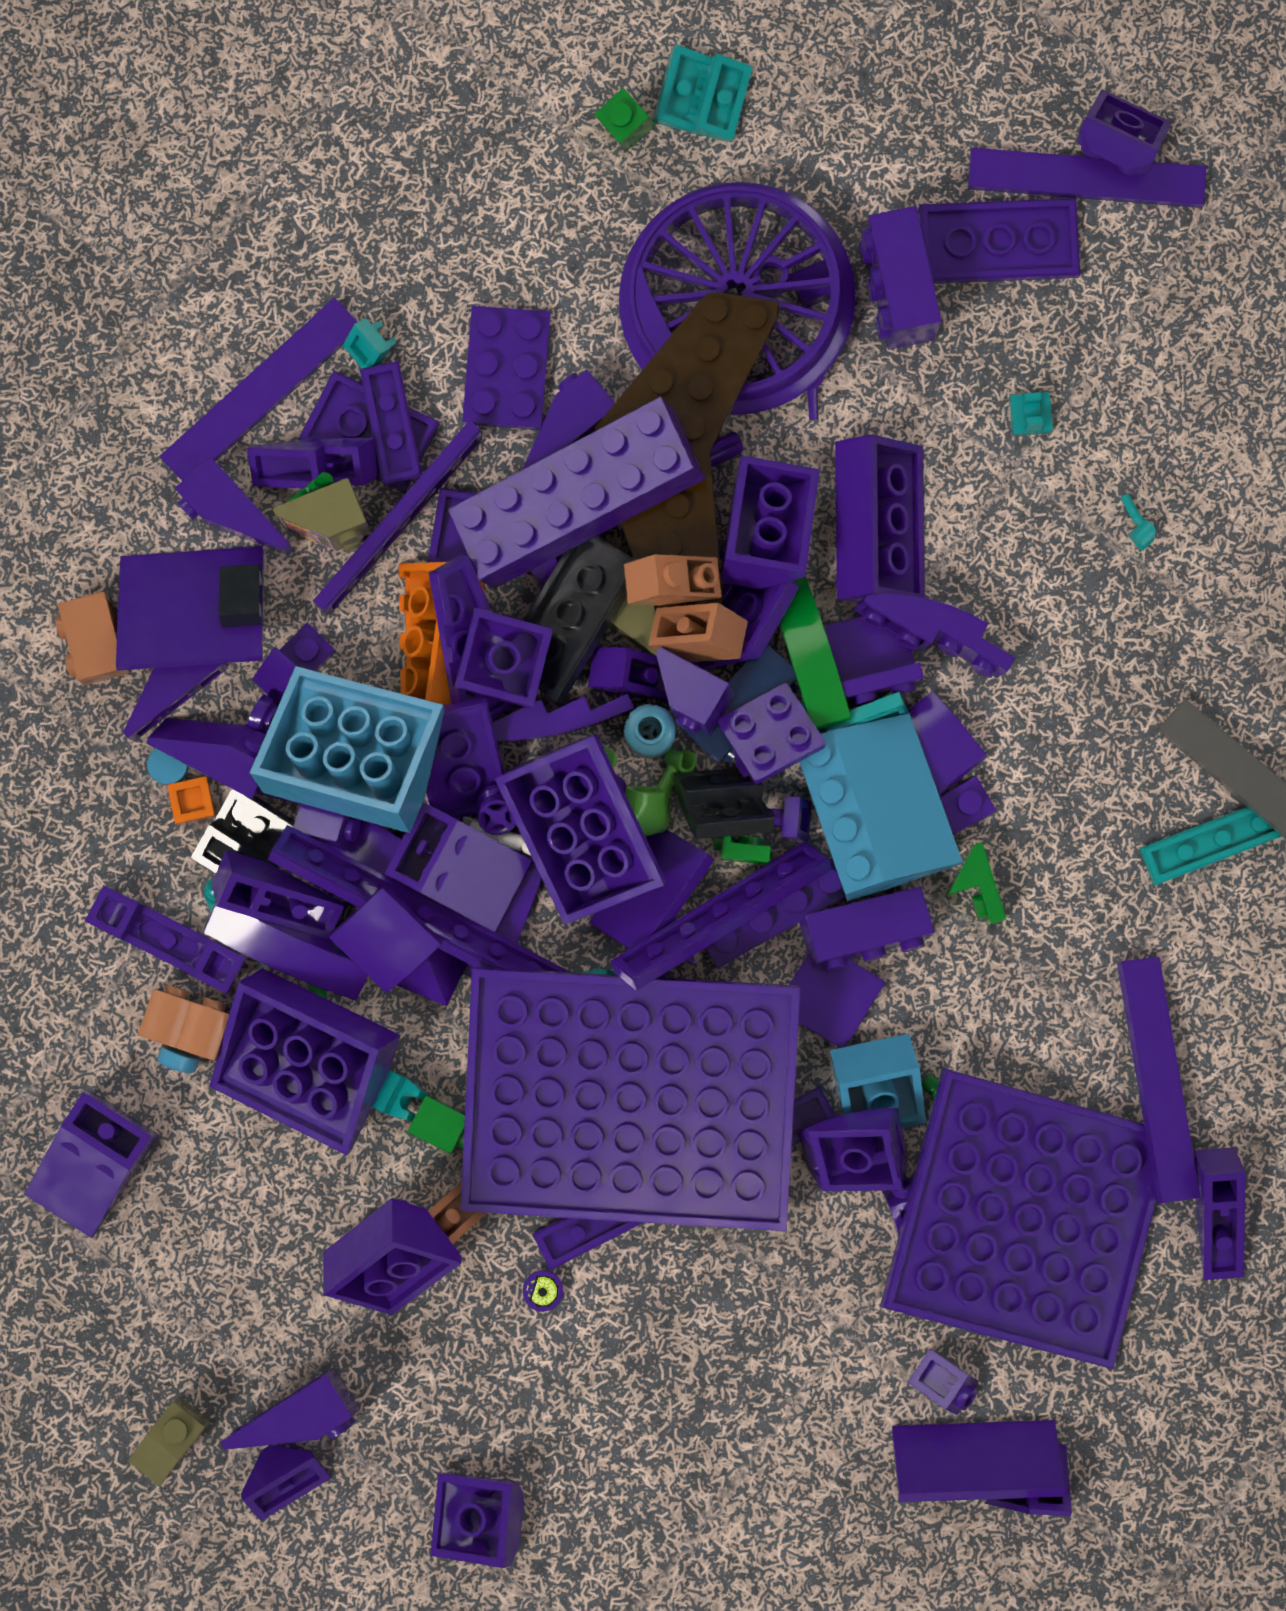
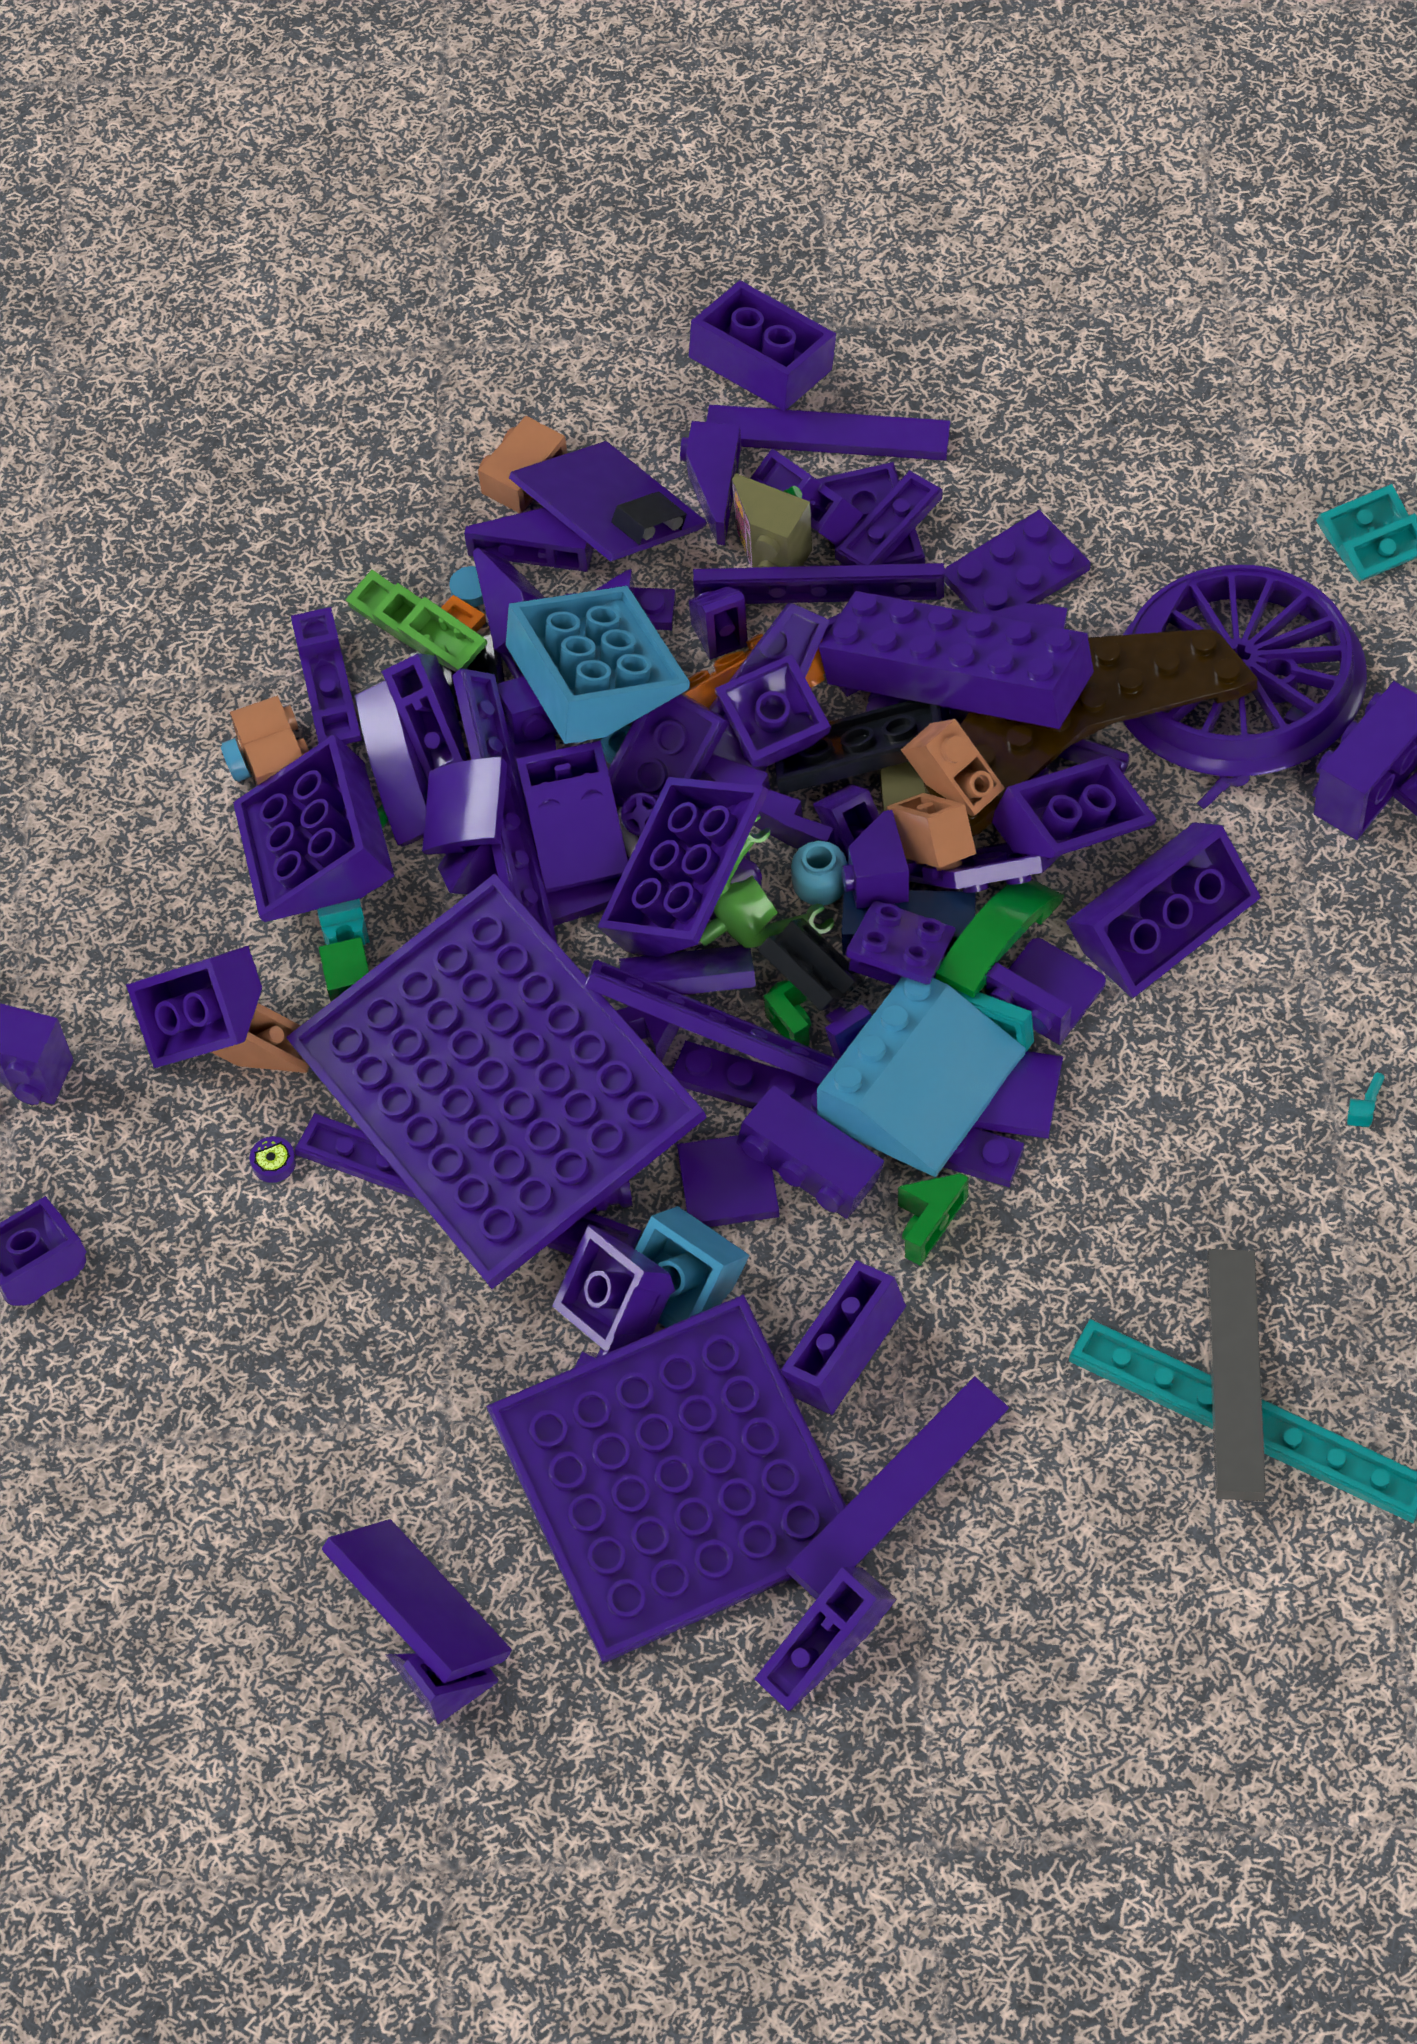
camera: 55 degrees right, 25 degrees down
dark purple slope [24,1091,159,1238] -> none
teal tile [342,318,397,369] -> none
green brick [594,87,656,152] -> none
dark purple slope [854,594,1015,678] -> none
bracket [907,1349,979,1415] -> none
teal tile [1009,392,1053,436] -> none
none -> bright green slope [346,570,488,672]
none -> dark purple brick [688,280,836,411]
none -> dark purple slope [689,586,748,660]
none -> dark purple brick [781,1260,906,1415]

